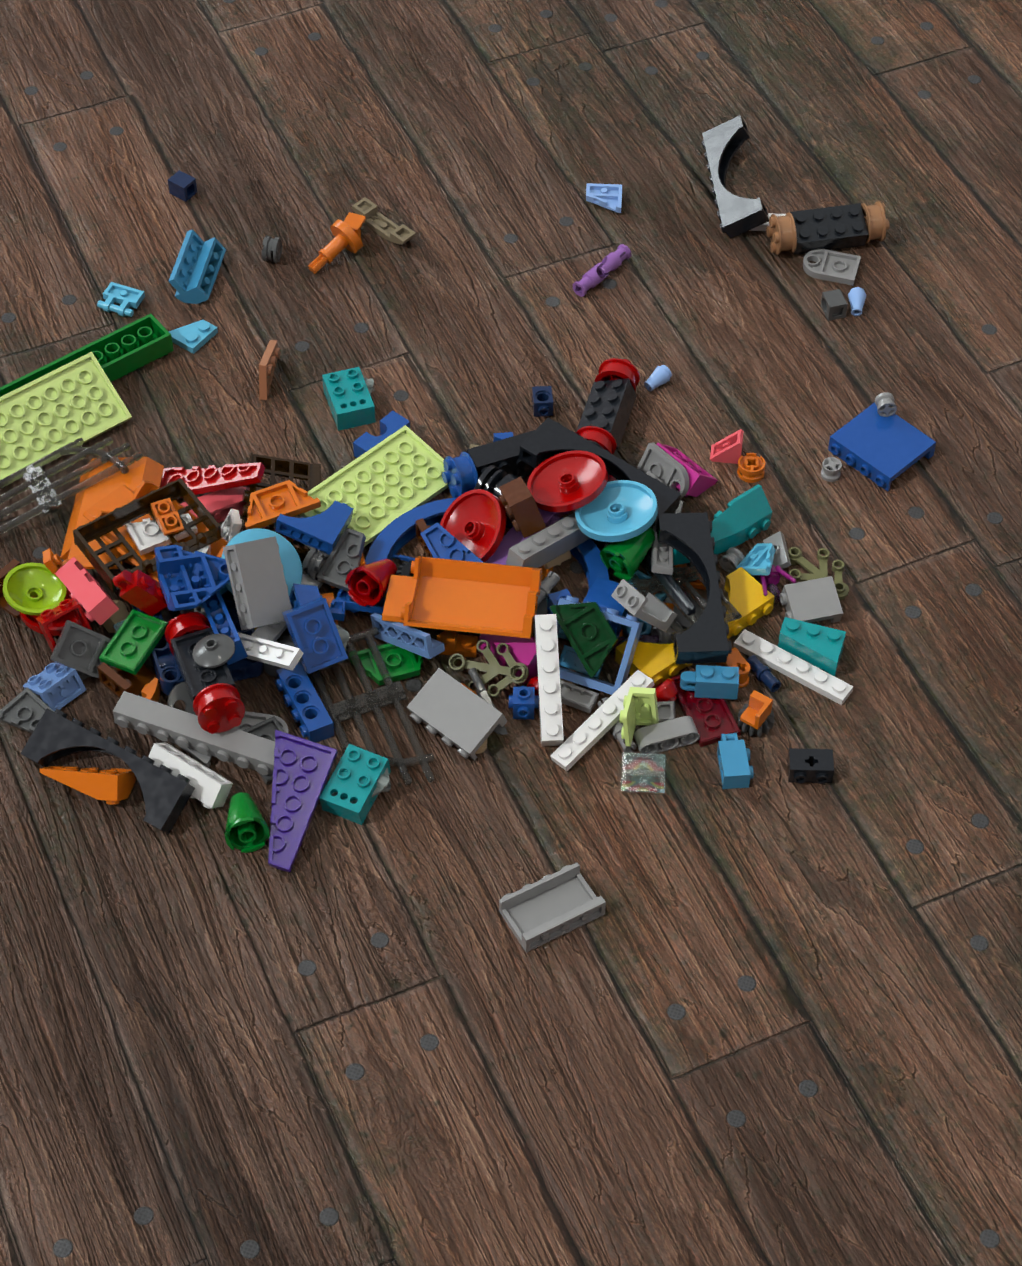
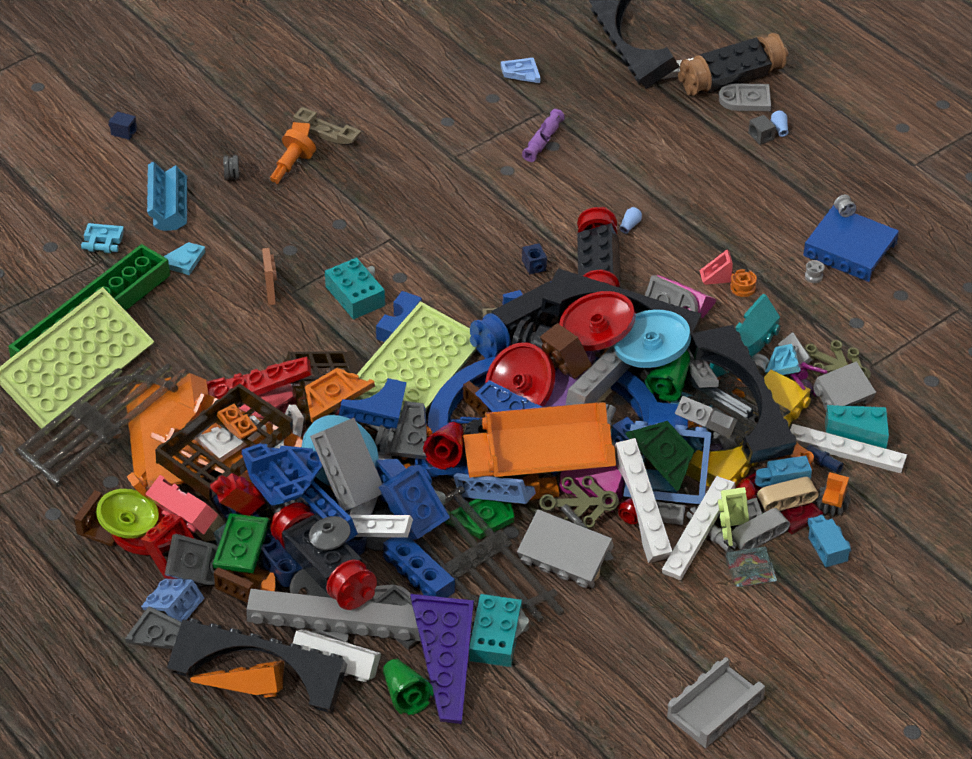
camera: 15 degrees left, 5 degrees down
blue brick [509,686,539,719] -> none
black brick [787,748,834,784] -> none
none -> tan beam [757,477,819,512]

